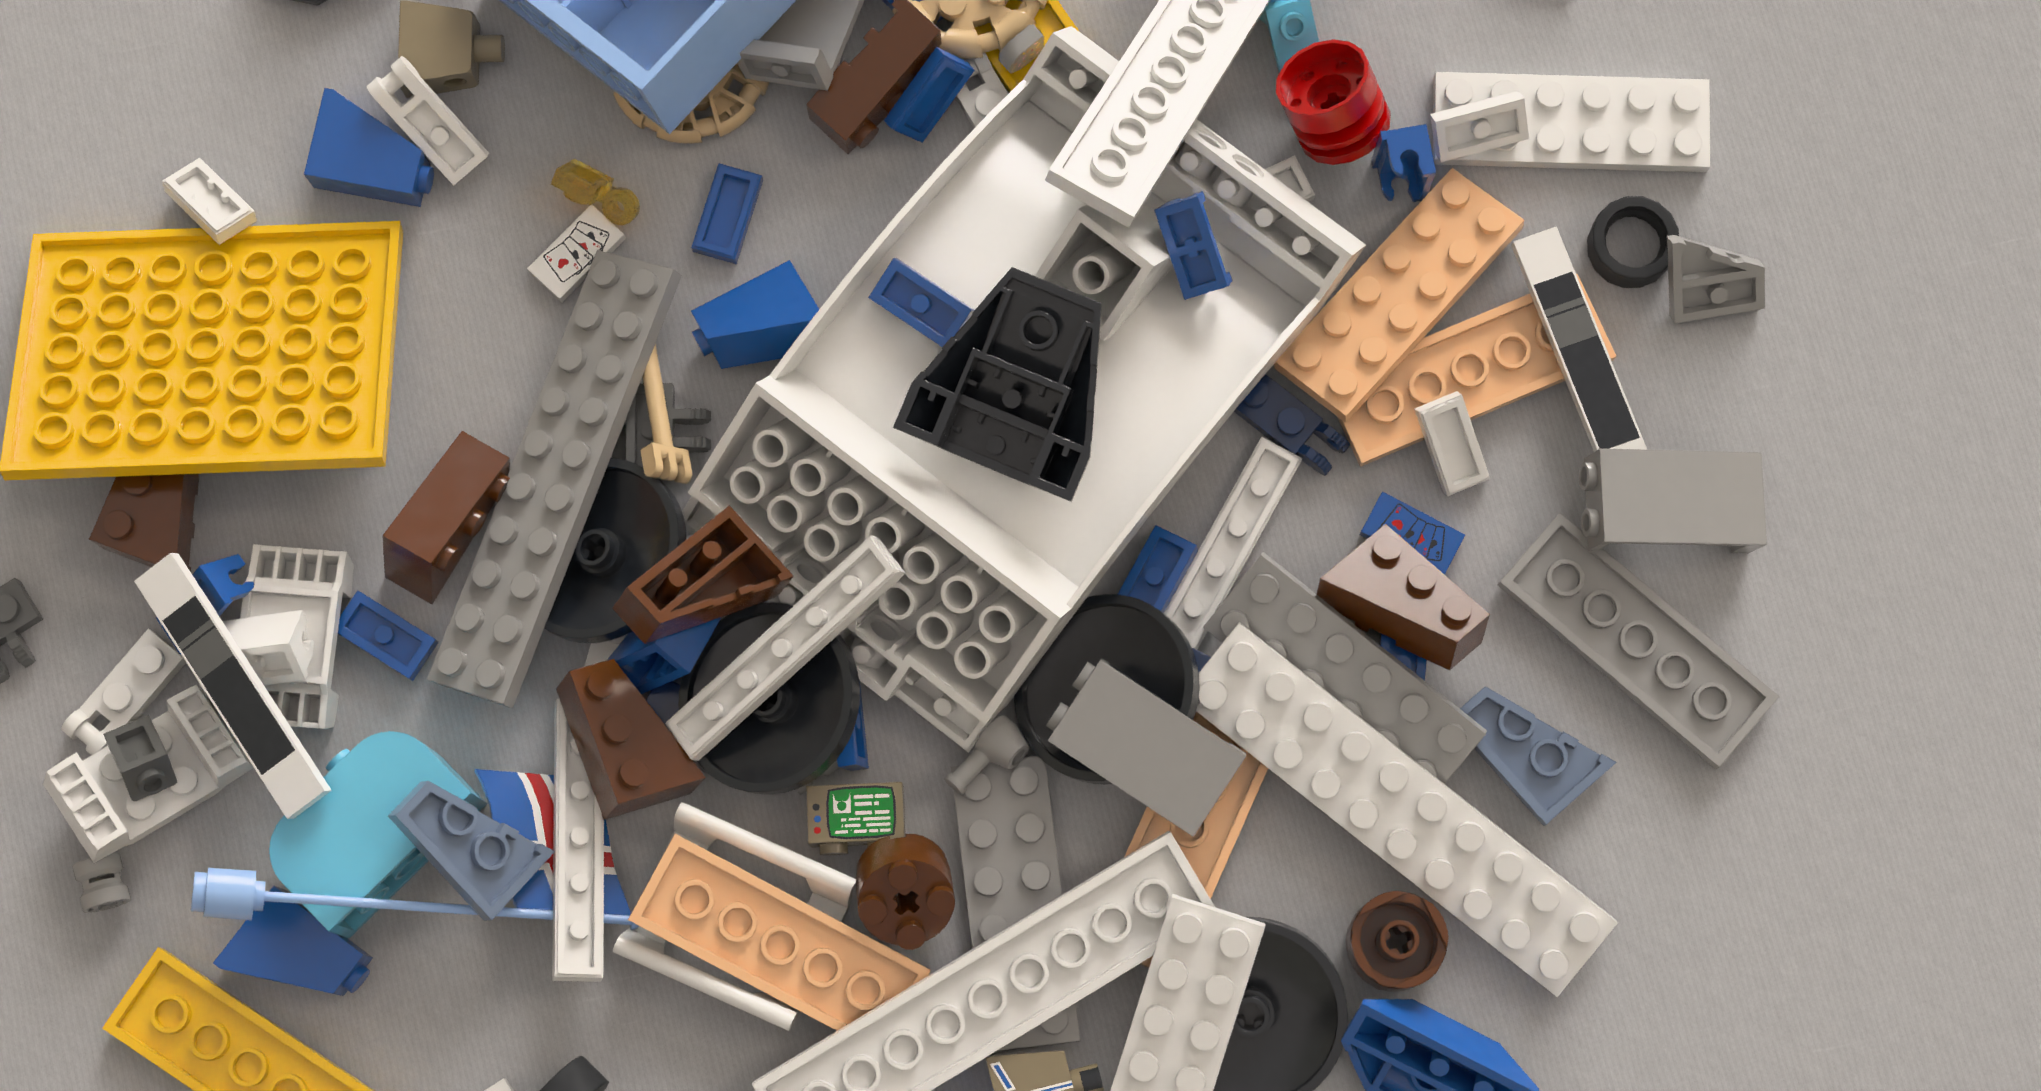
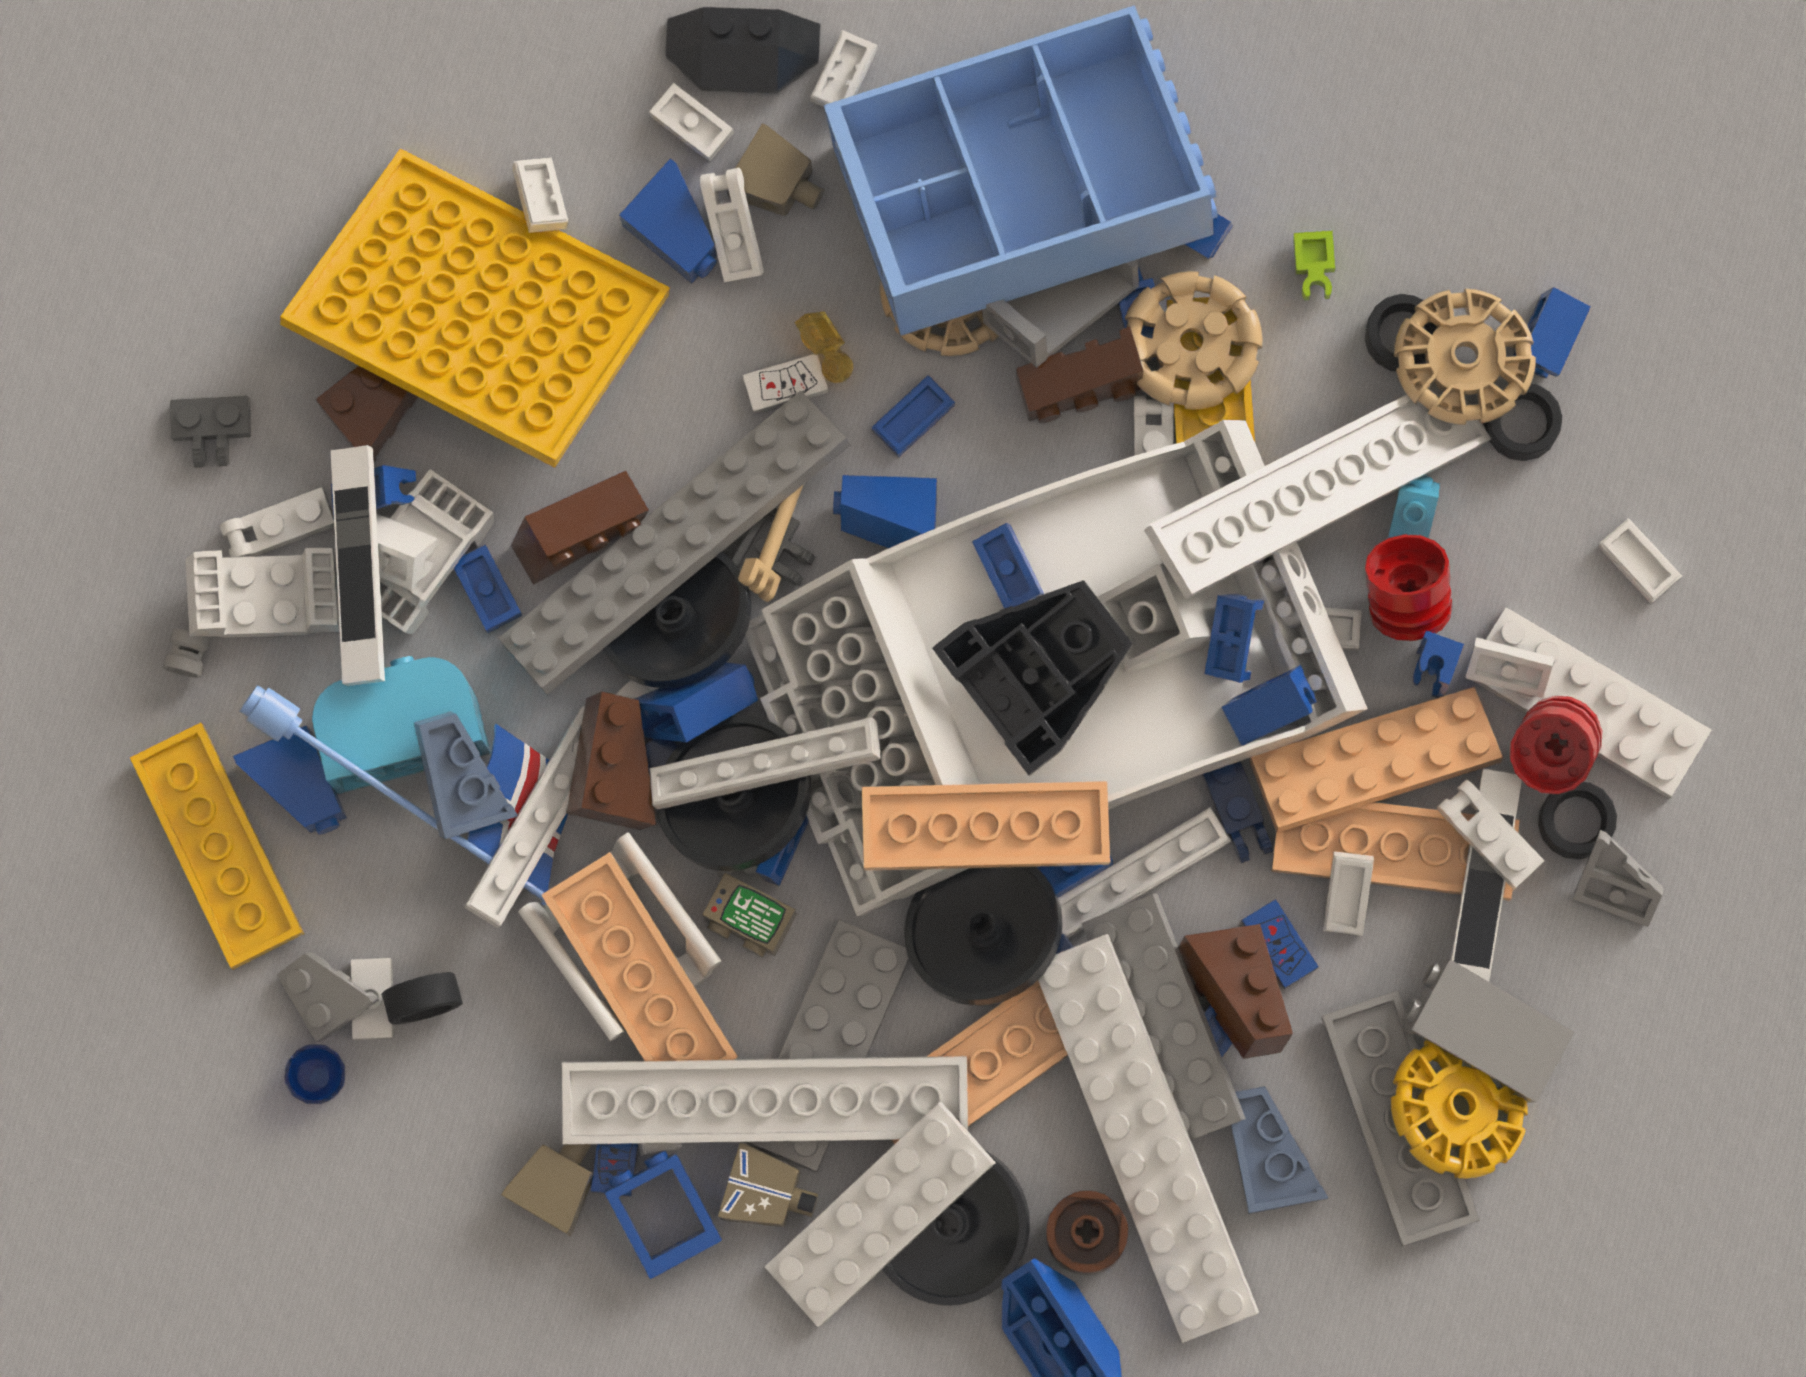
camera: 35 degrees right, 0 degrees up
dark grey bracket [103,715,177,801] -> none
reddish brown wedge [612,505,794,644] -> none
reddish brown brick [856,834,955,950] -> none
blue tile [884,47,975,143] -> none
light grey bar [944,715,1029,795] -> none
light grey tile [998,24,1044,73] -> none
light grey panel [1046,658,1246,837] -> none
none -> white plate [649,83,734,162]
none -> light nougat plate [862,781,1110,871]
none -> blue hinge [1221,665,1316,746]
none -> yellow plate [1391,1040,1528,1179]
none -> white plate [1437,780,1545,890]
none -> red wheel [1510,696,1603,794]

